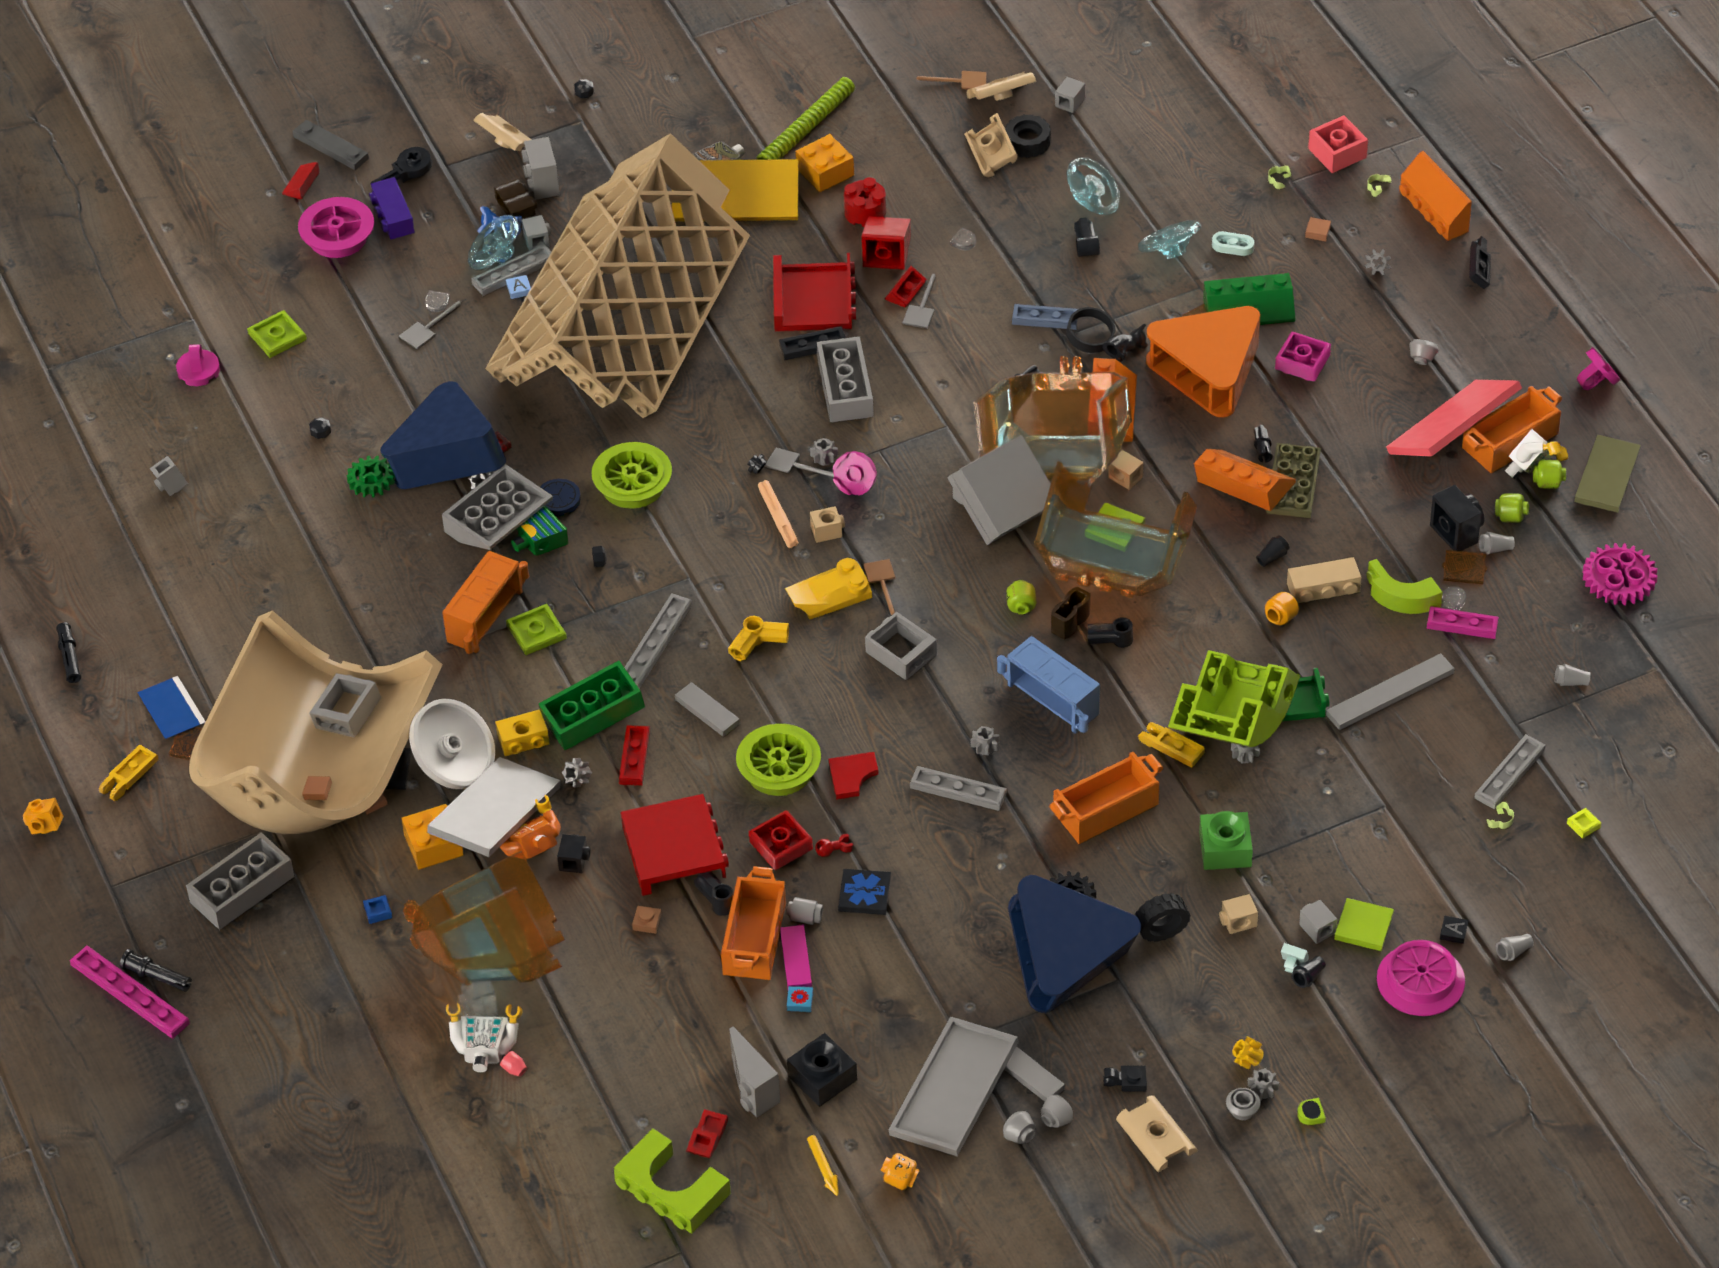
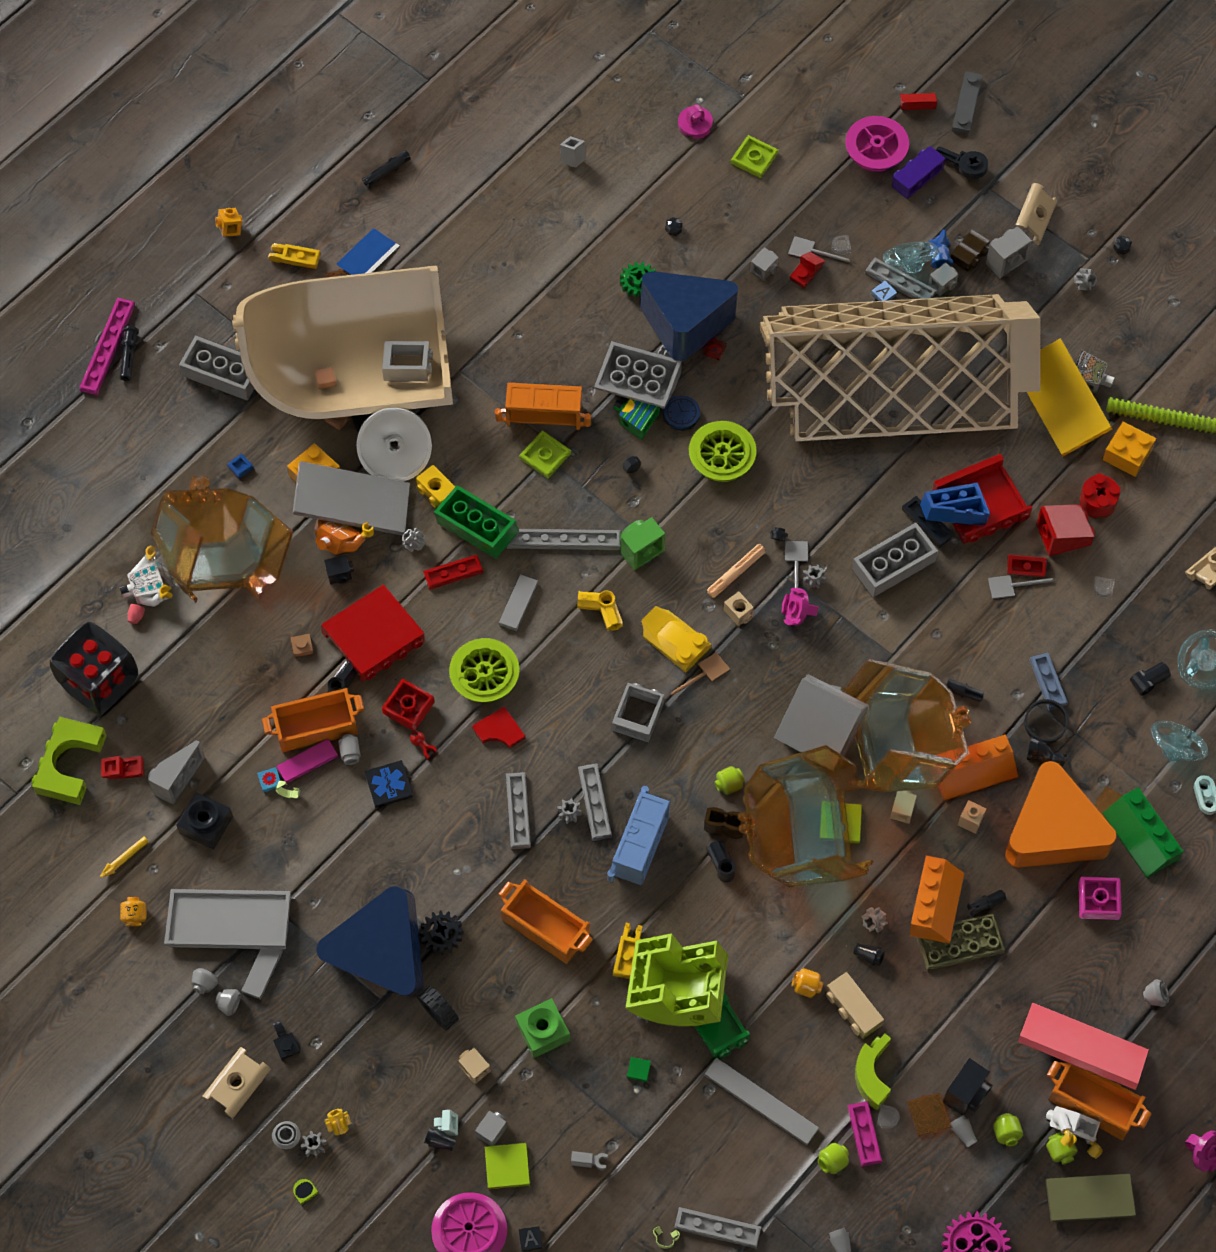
camera: 65 degrees right, 15 degrees up
none -> black piece [50,621,138,715]
none -> yellowish green piece [276,781,300,798]
none -> light grey bar [571,1151,608,1171]
none -> light grey tile [578,763,612,841]
none -> bright green piece [620,517,665,570]
none -> green tile [627,1057,651,1082]
none -> light grey brick [750,247,779,281]
none -> red slope [790,252,825,289]
none -> lime head [818,1143,849,1174]
none -> light grey gear [862,907,888,933]
none -> blue wedge [920,483,990,526]
none -> tan brick [958,800,986,834]
none -> light grey gear [1074,268,1097,290]

